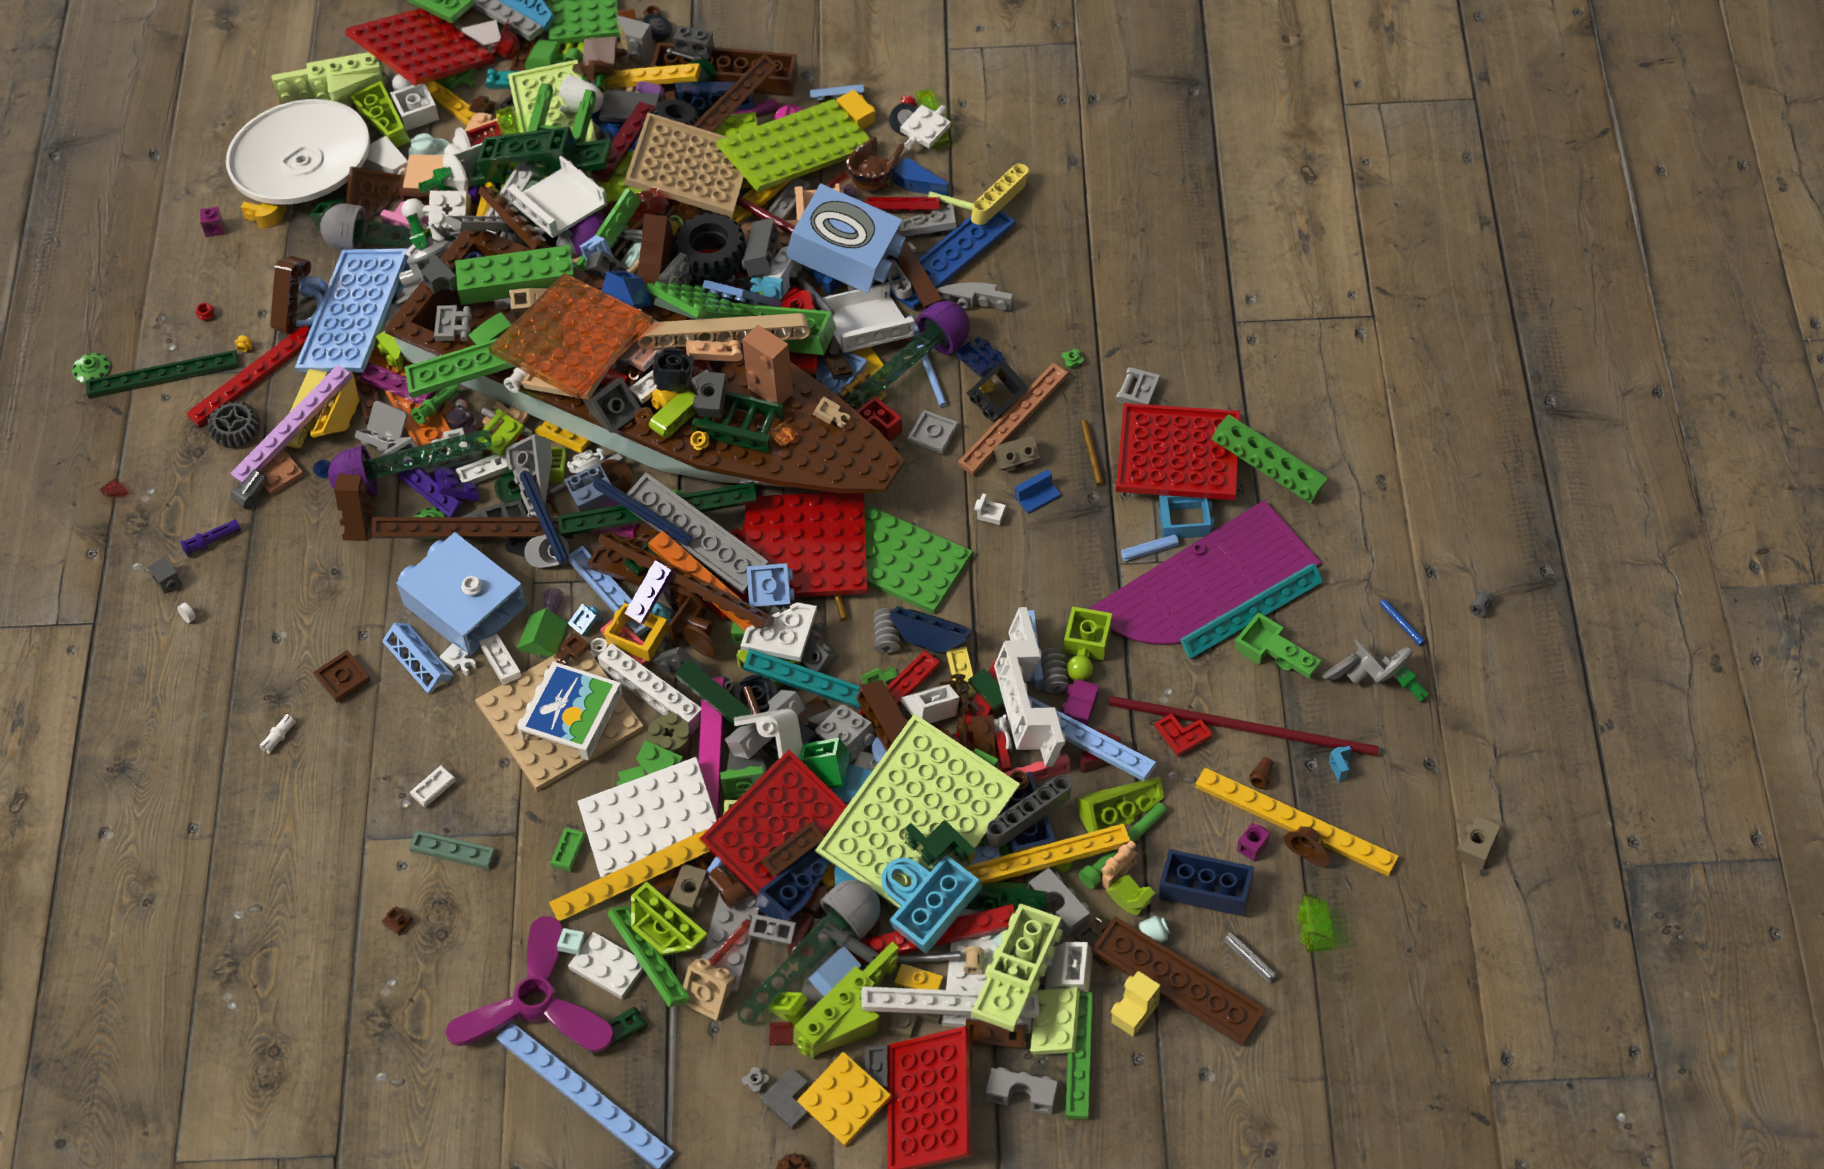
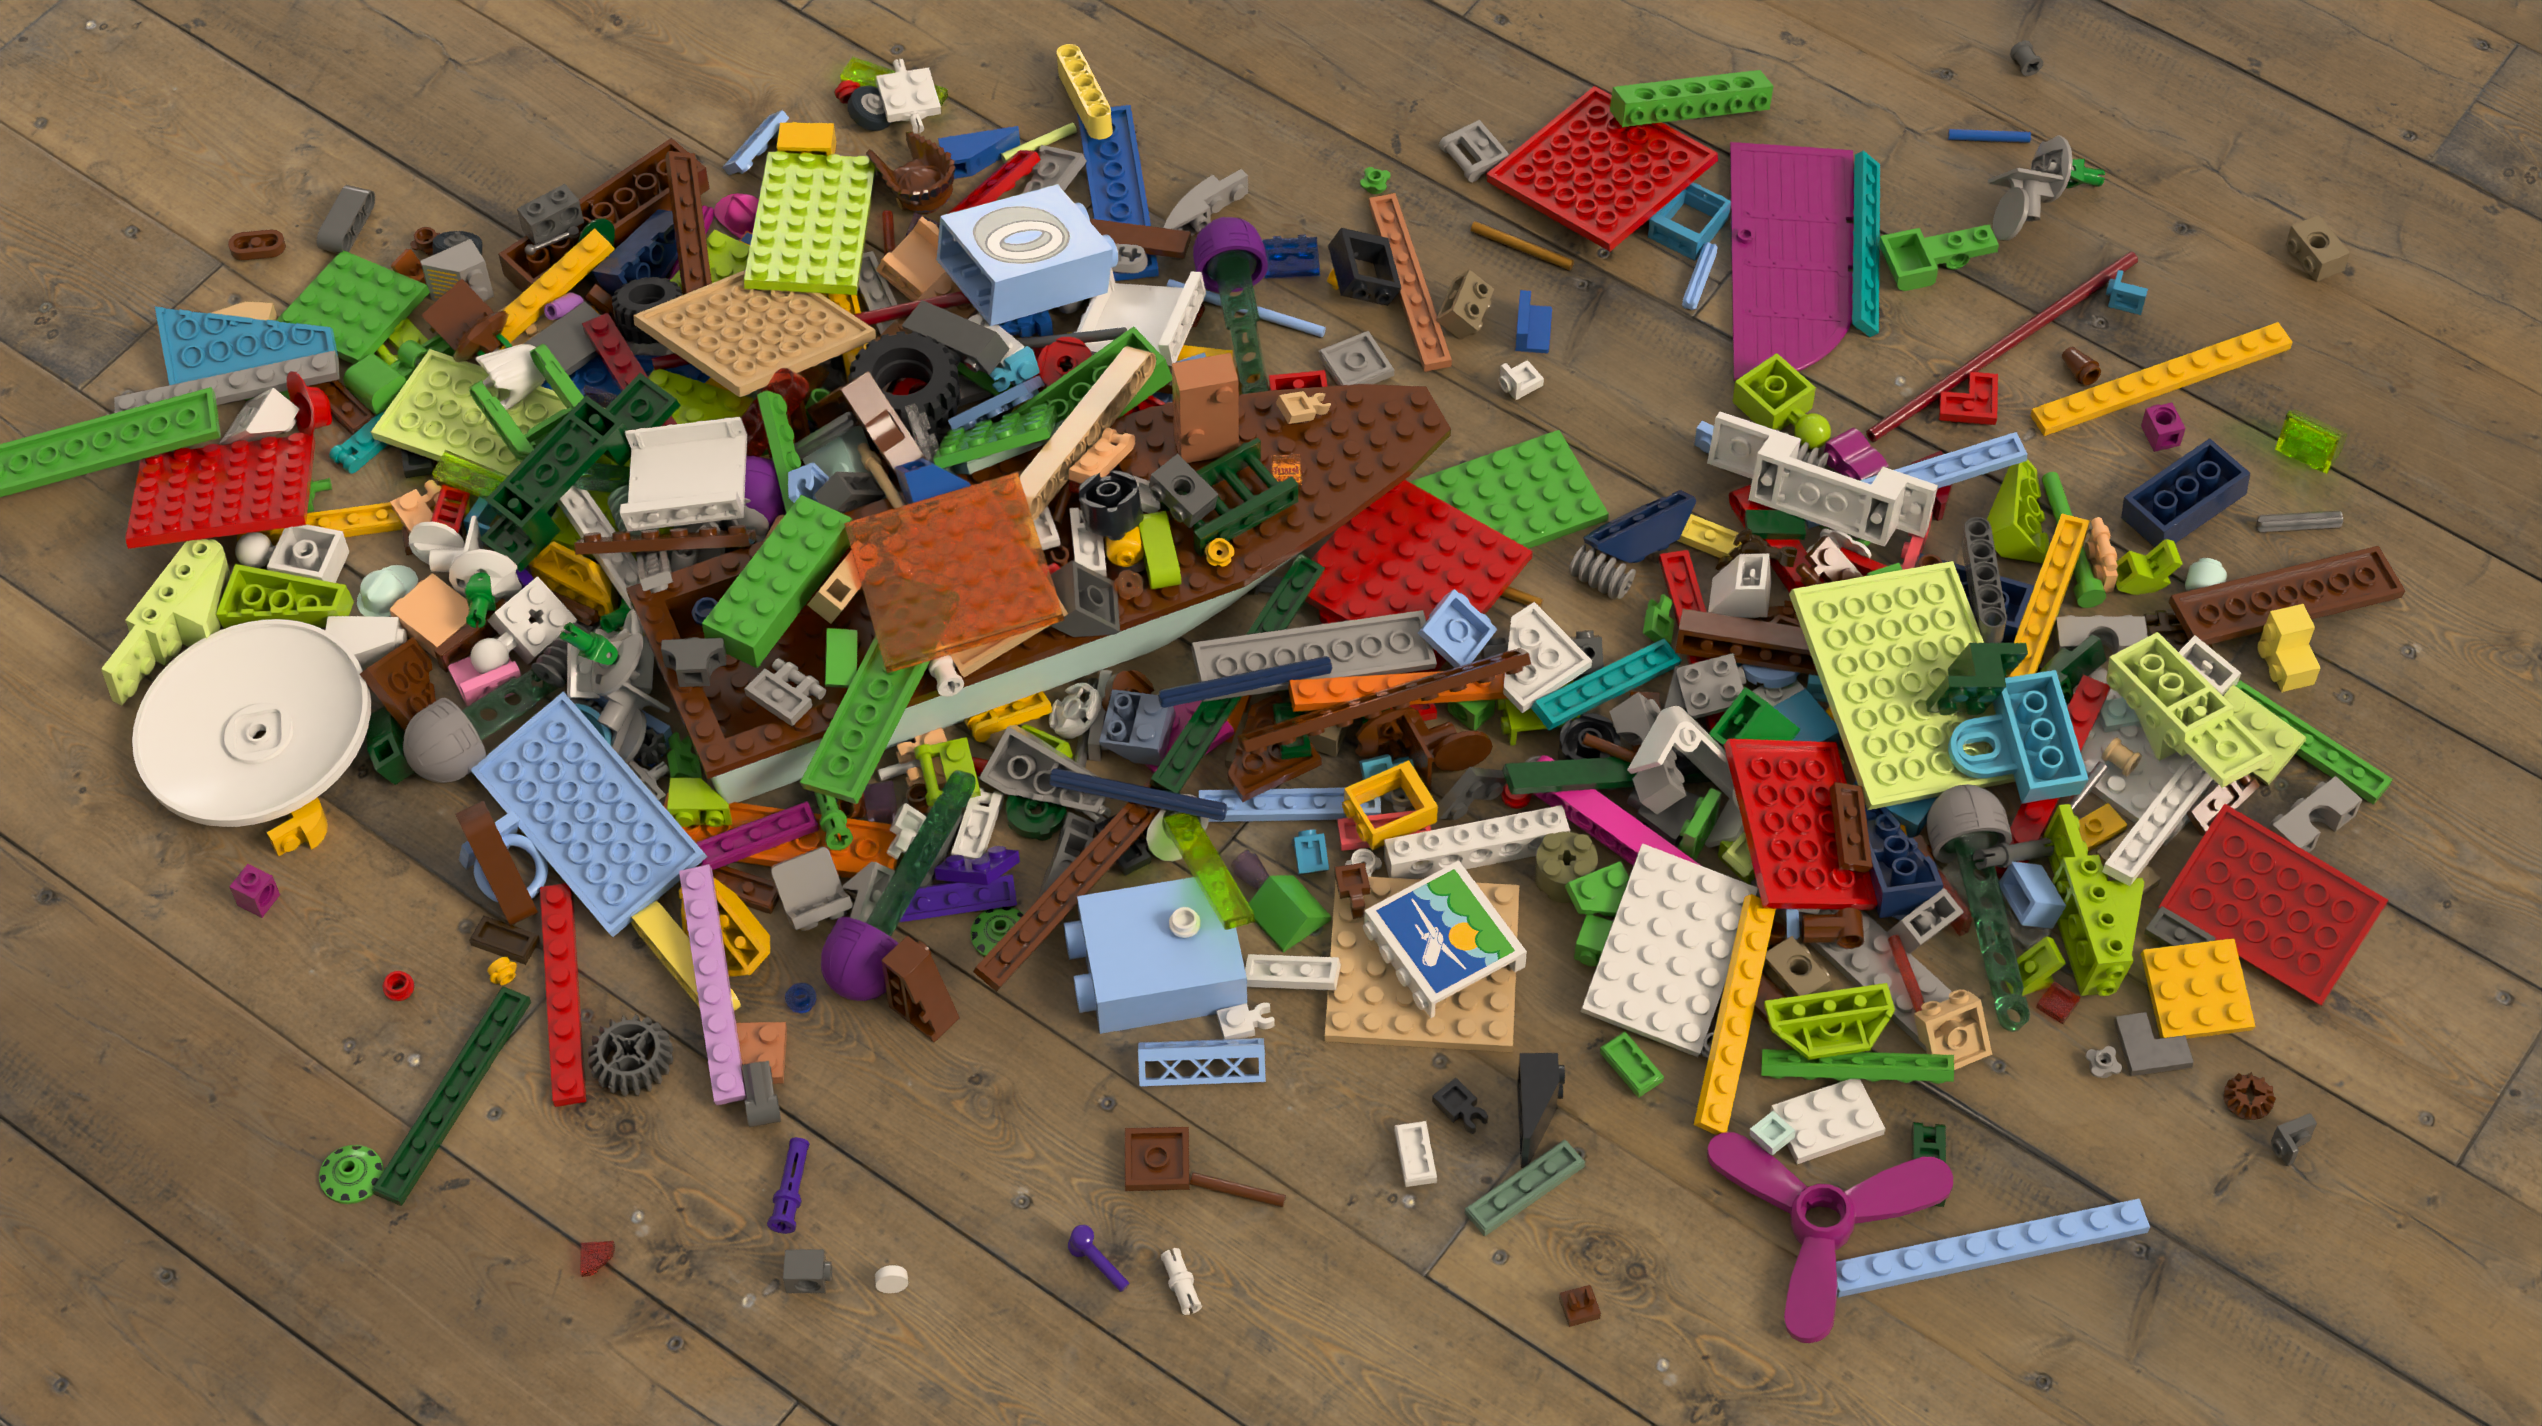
camera: 55 degrees left, 0 degrees up
reddish brown plate [468,96,495,112] -> none
plate [625,560,674,624] -> none
reddish brown piece [1284,826,1330,867] -> none
none -> dark brown tile [469,915,540,965]
none -> dark purple piece [1068,1225,1130,1292]
none -> clear neon green tile [1163,813,1255,930]
none -> reddish brown bar [1190,1172,1286,1207]
none -> black plate [1432,1077,1488,1134]
none -> black slope [1517,1053,1565,1168]

